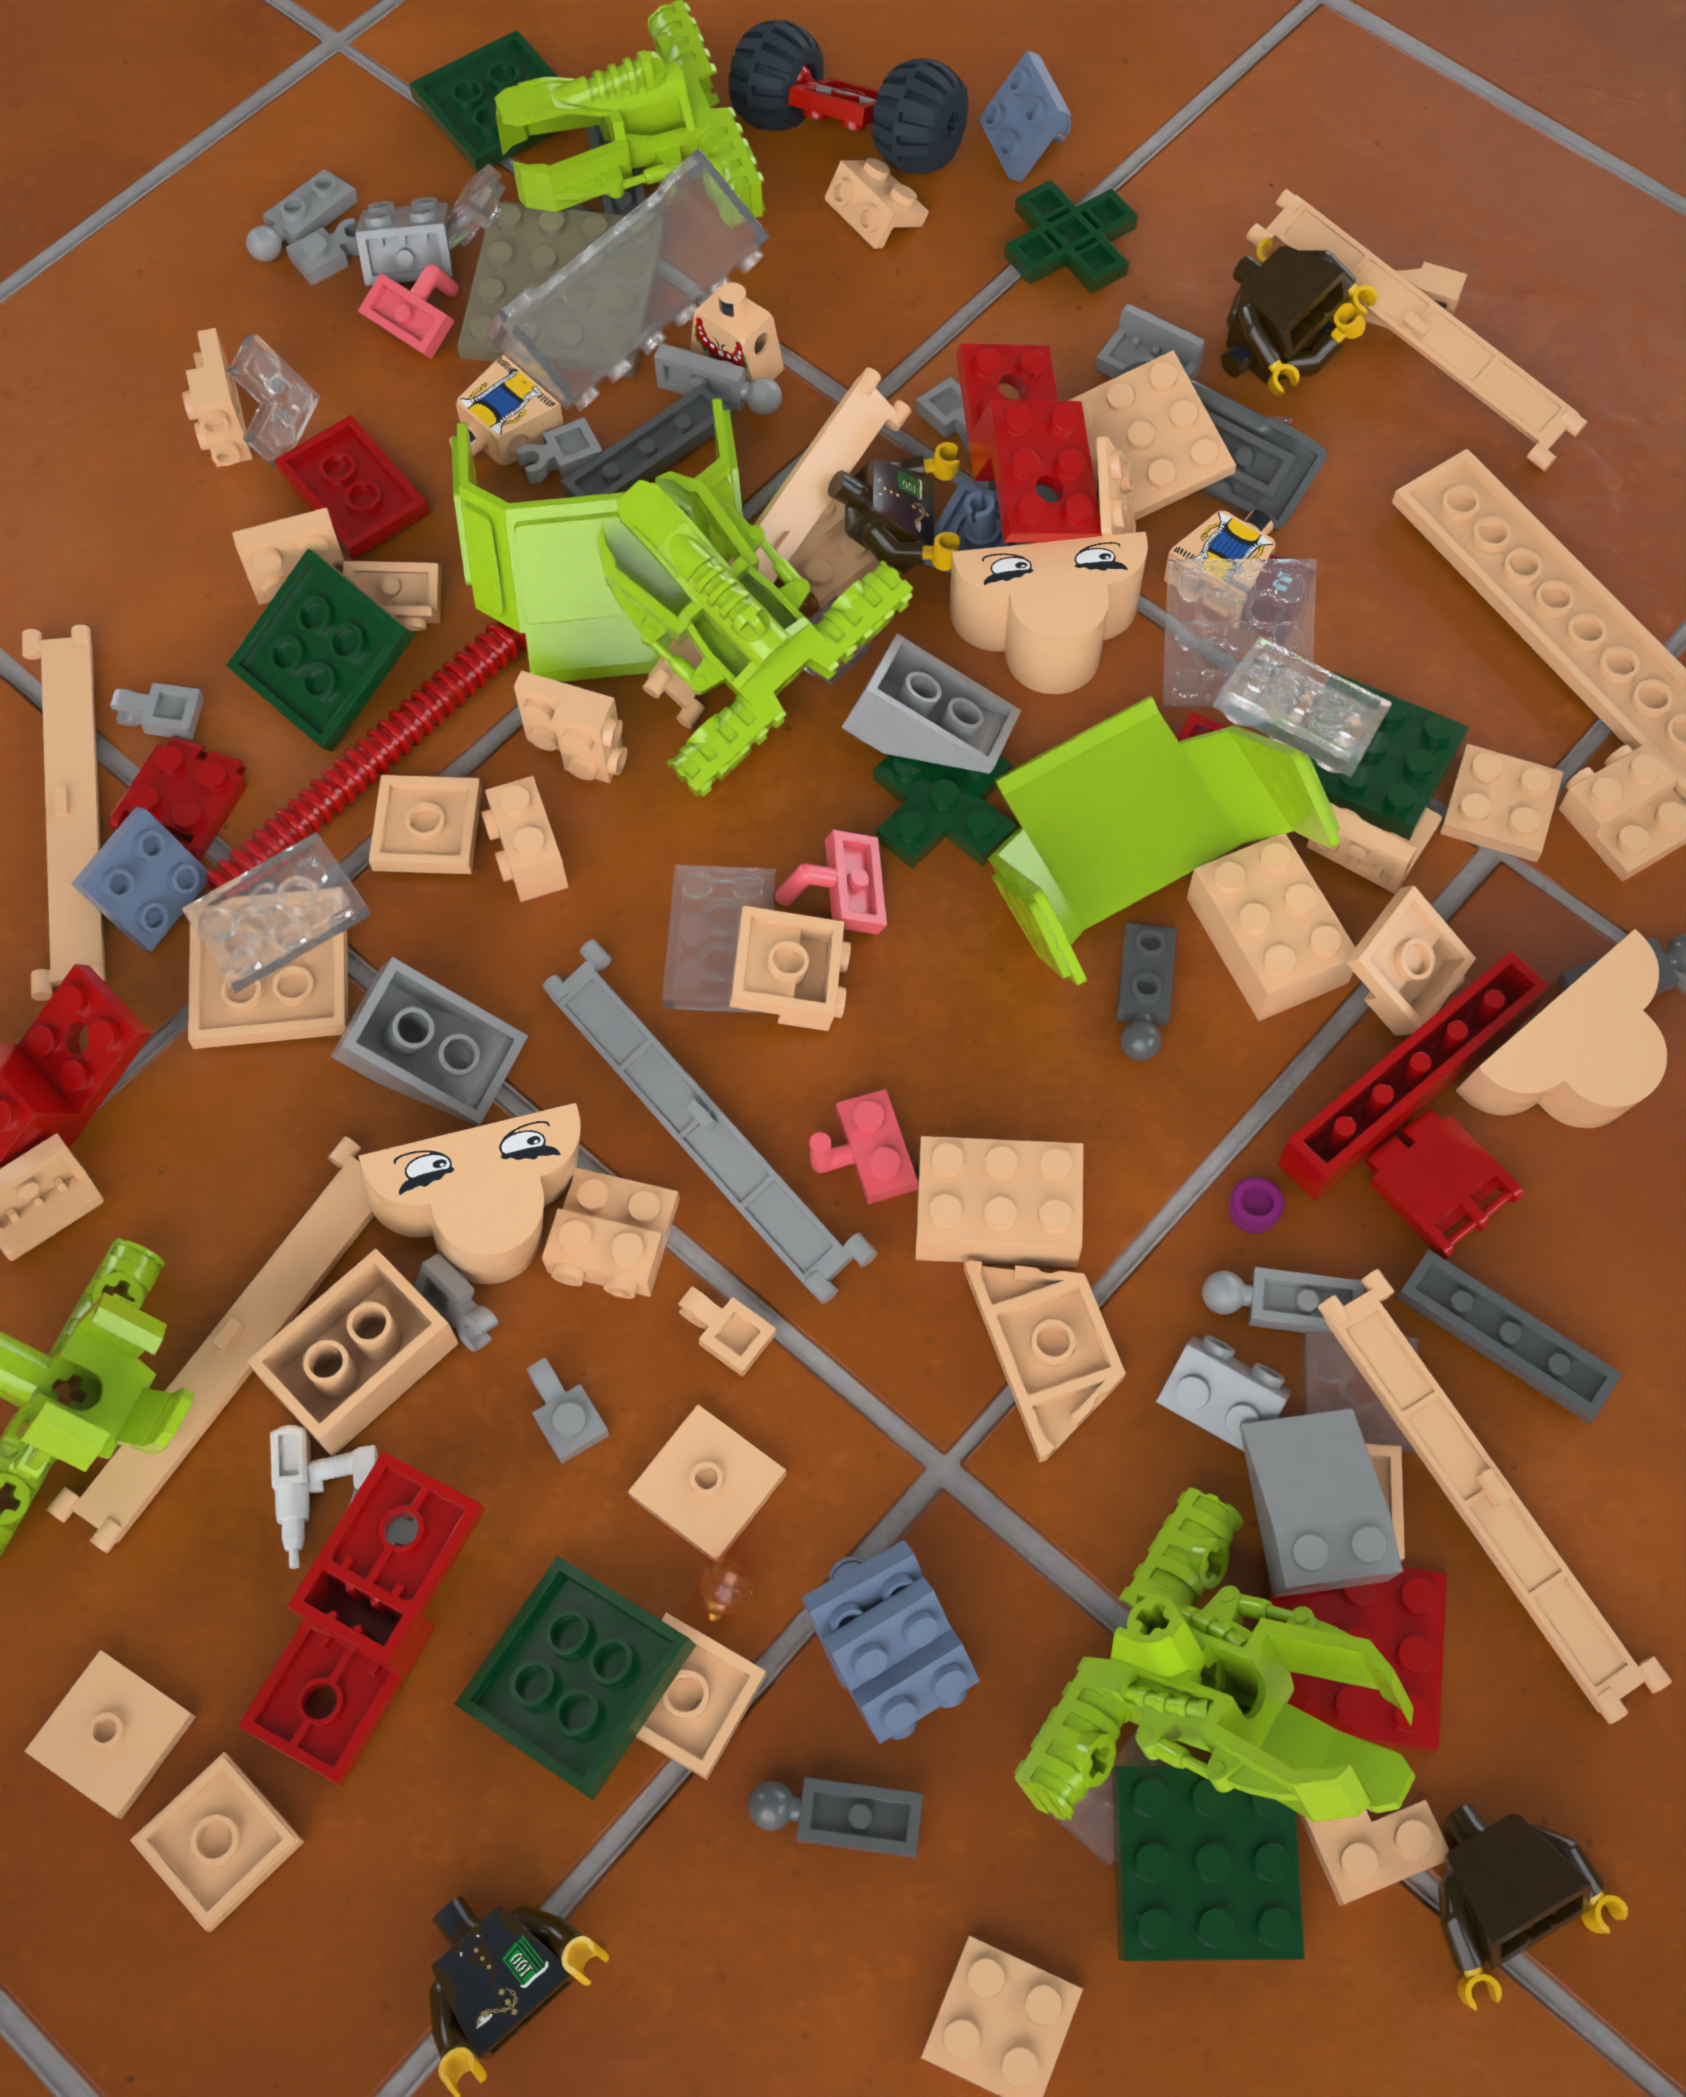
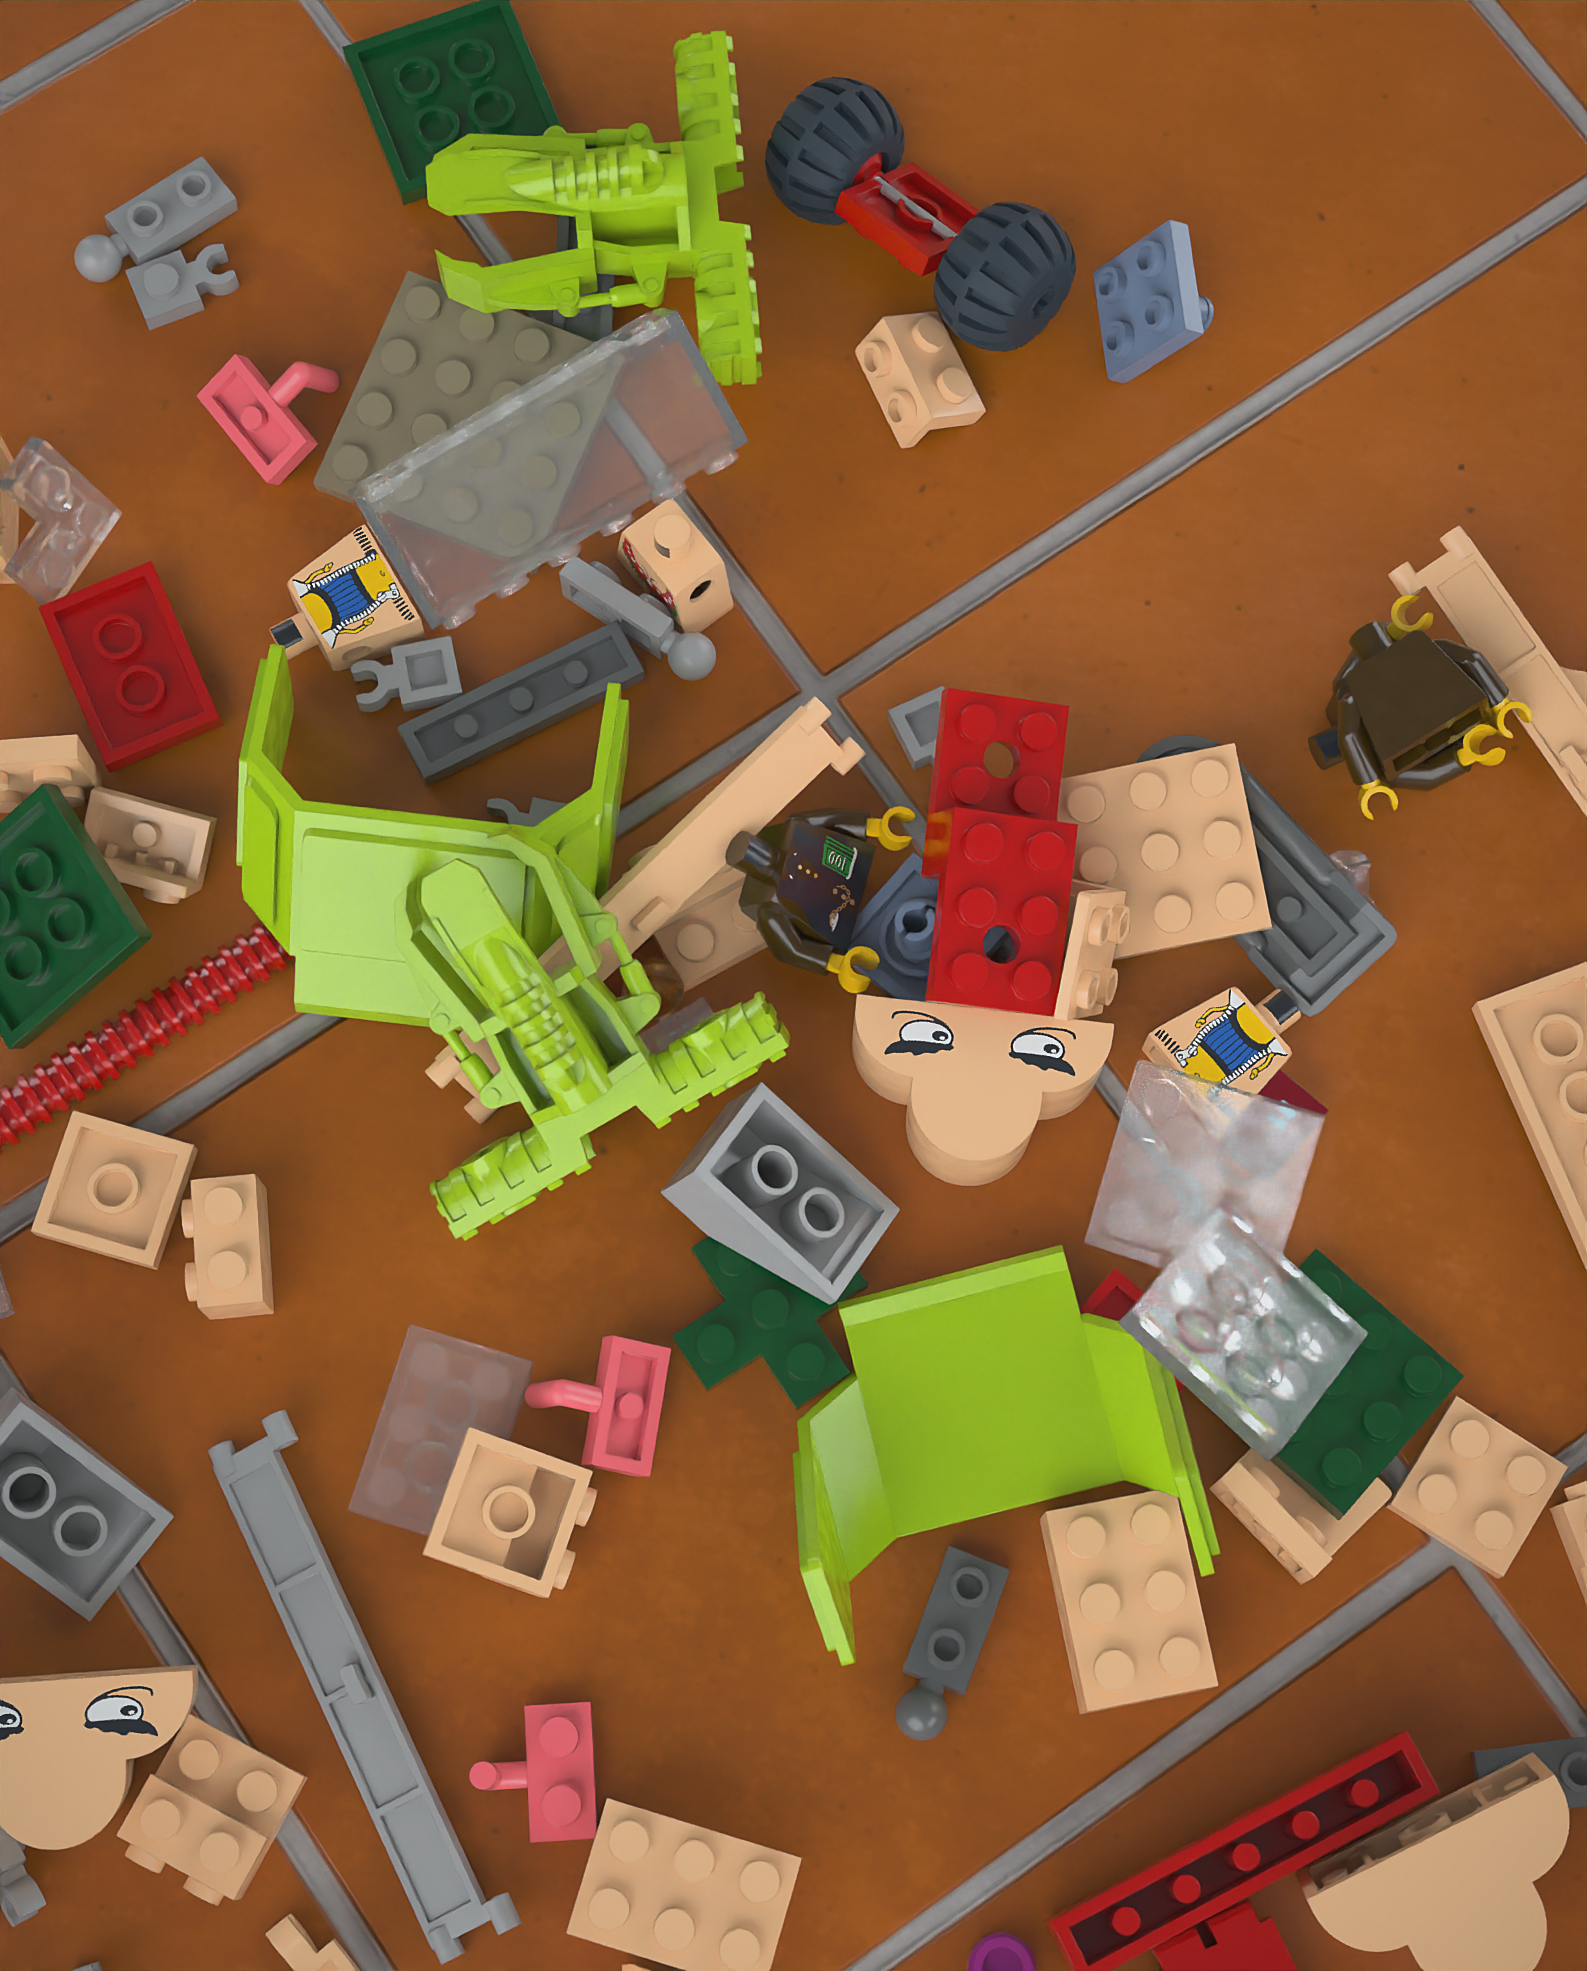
camera: 10 degrees right, 10 degrees up
light grey bracket [355,197,453,286] -> none
clear plate [446,163,505,251] -> none
light nougat plate [514,671,627,783] -> none
dark green plate [1004,180,1138,294] -> none
light grey bracket [1095,304,1205,380] -> none
light nougat plate [1345,885,1476,1036] -> none

